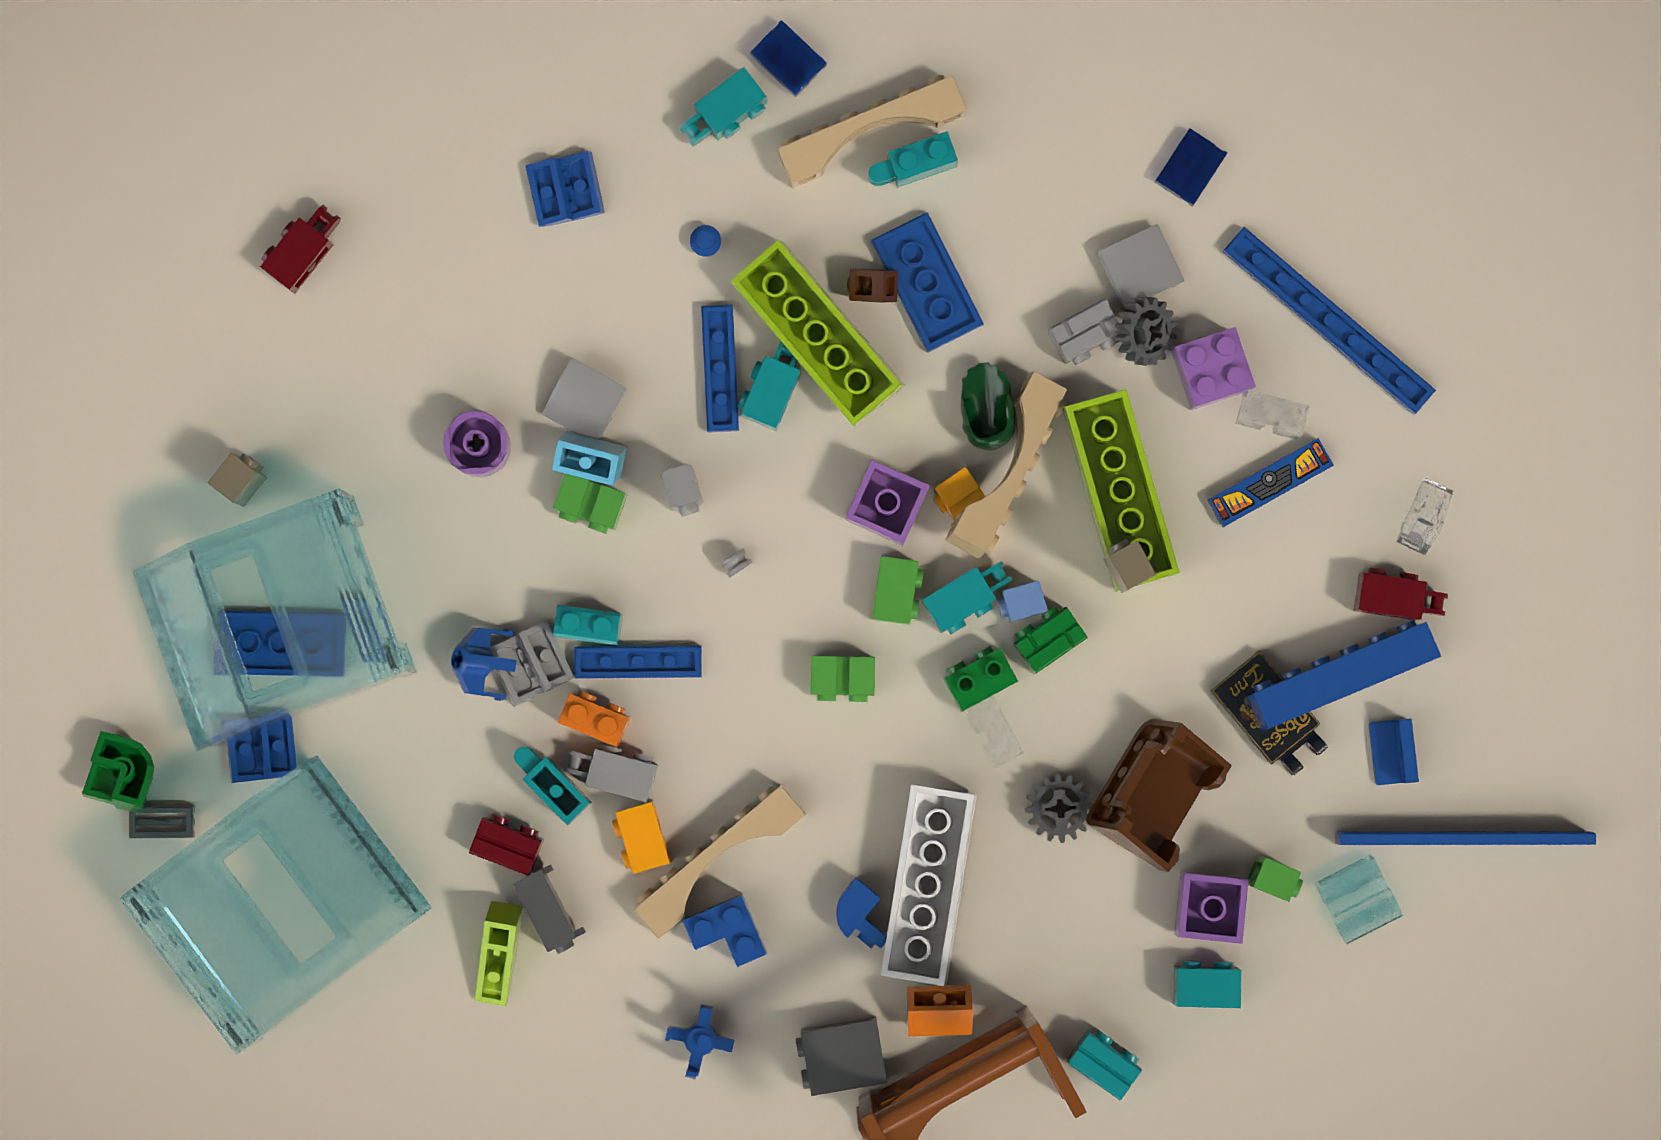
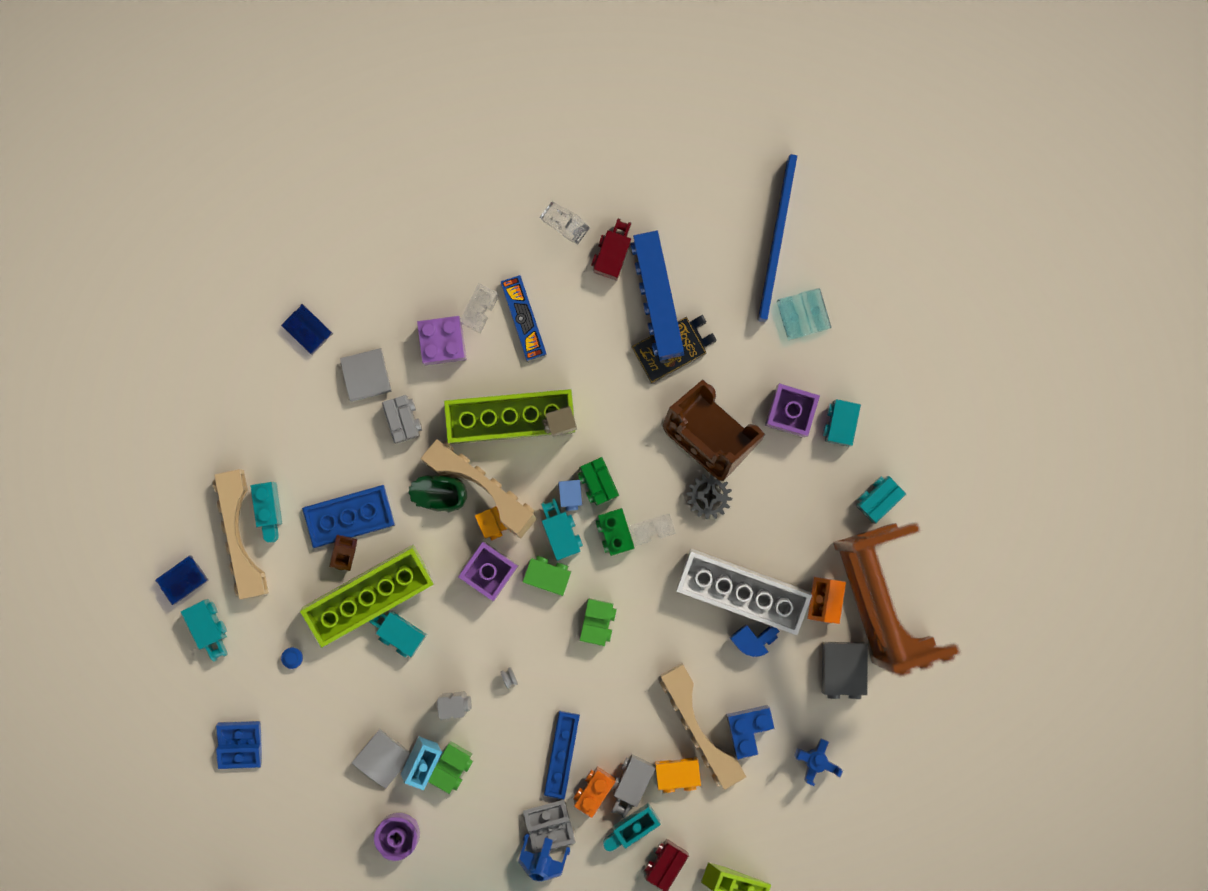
camera: 80 degrees left, 0 degrees up
dark grey brick [513,864,586,954] -> none
teal brick [553,605,623,646] -> none
blue tile [701,305,739,433] -> none
dark grey gear [1115,297,1177,366] -> none
blue tile [1222,227,1436,415] -> none
bright green brick [1247,855,1303,902] -> none
blue panel [1369,719,1419,785] -> none

